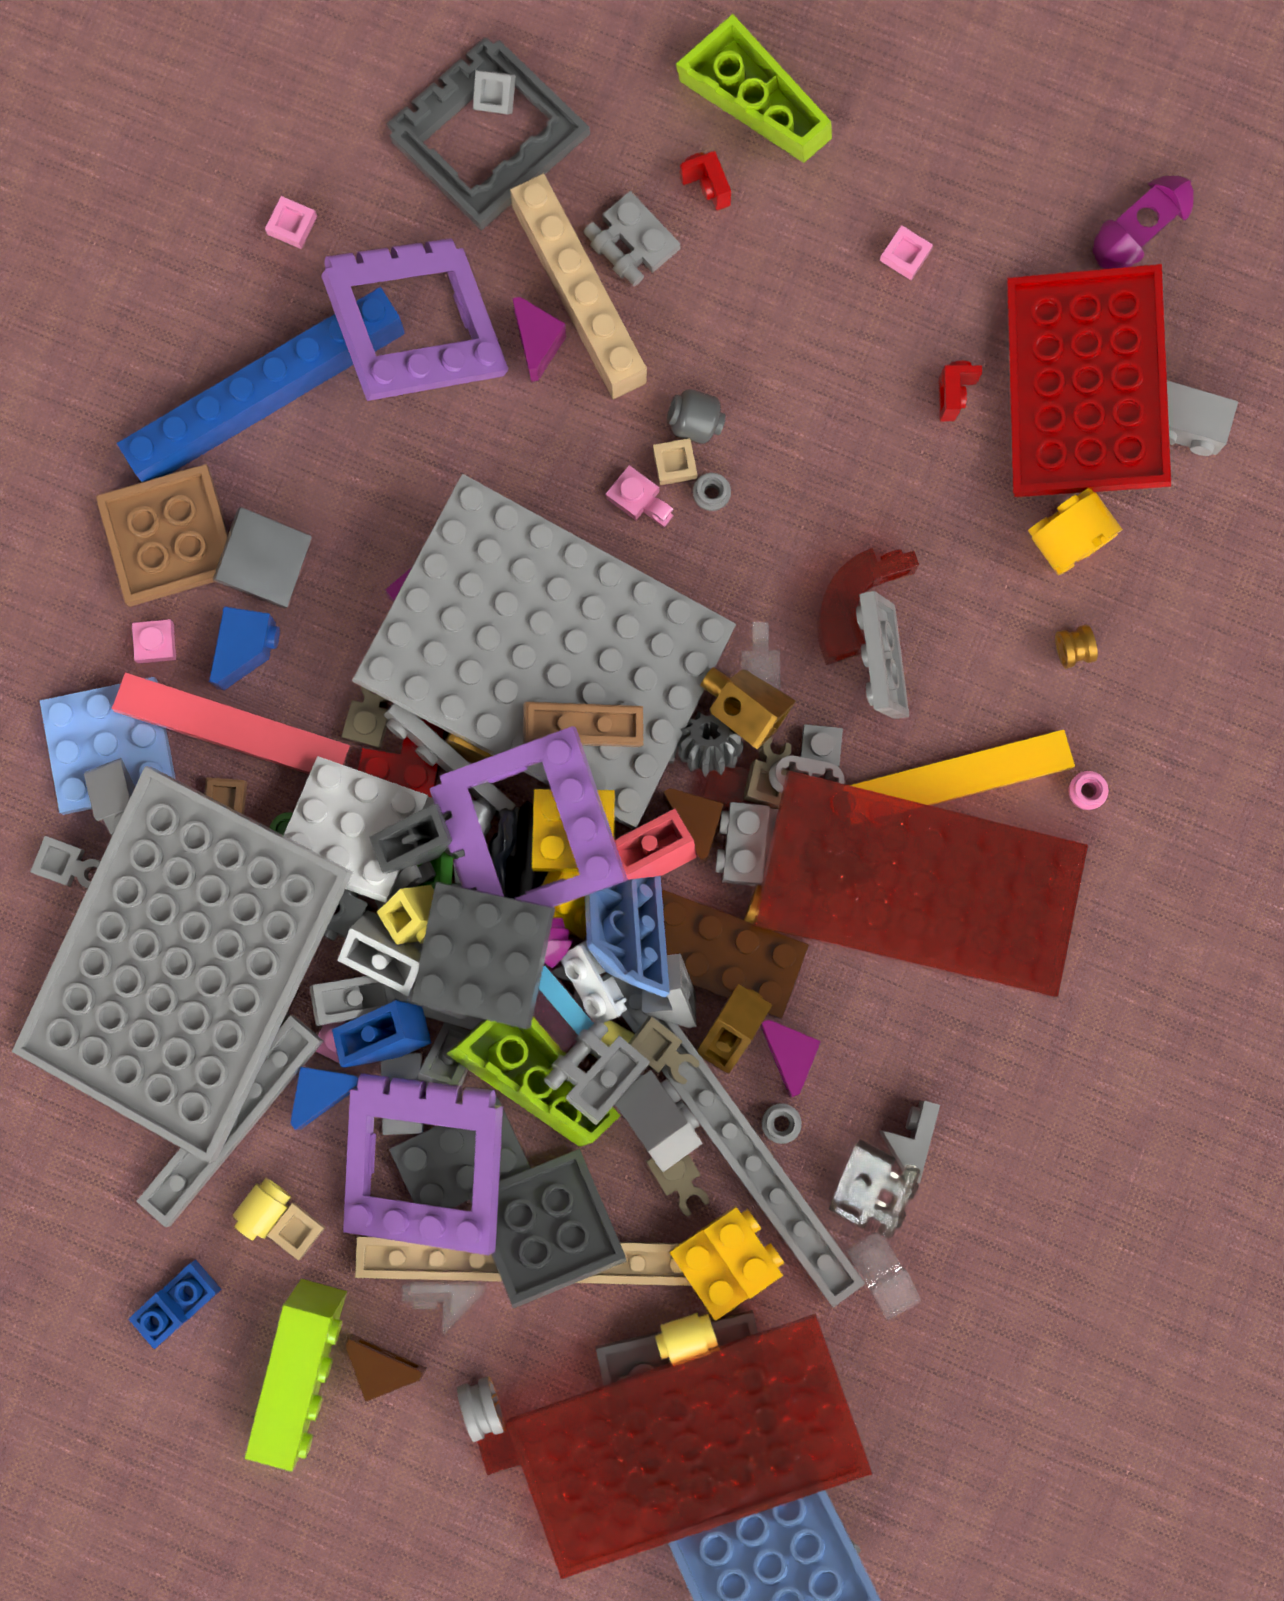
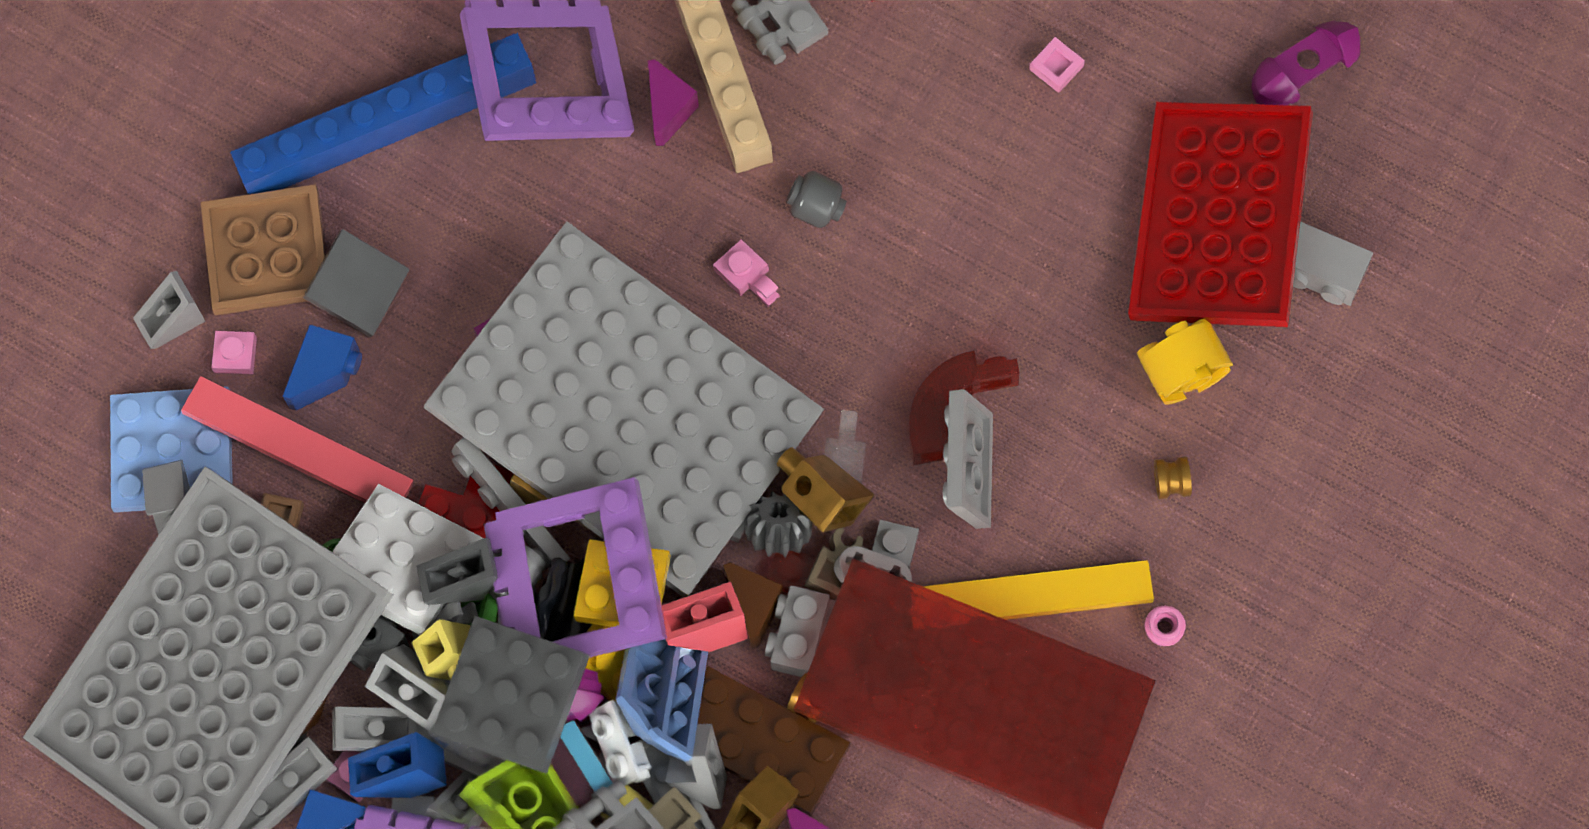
camera: 15 degrees right, 10 degrees down
light grey plate [30,836,100,888] -> none
dark tan plate [342,686,389,749] -> none
medium nougat tile [523,702,643,747] -> none
tan plate [653,439,697,485] -> none
light grey plate [693,473,731,511] -> none
red bracket [938,361,982,421] -> none
none -> light grey slope [133,271,205,349]

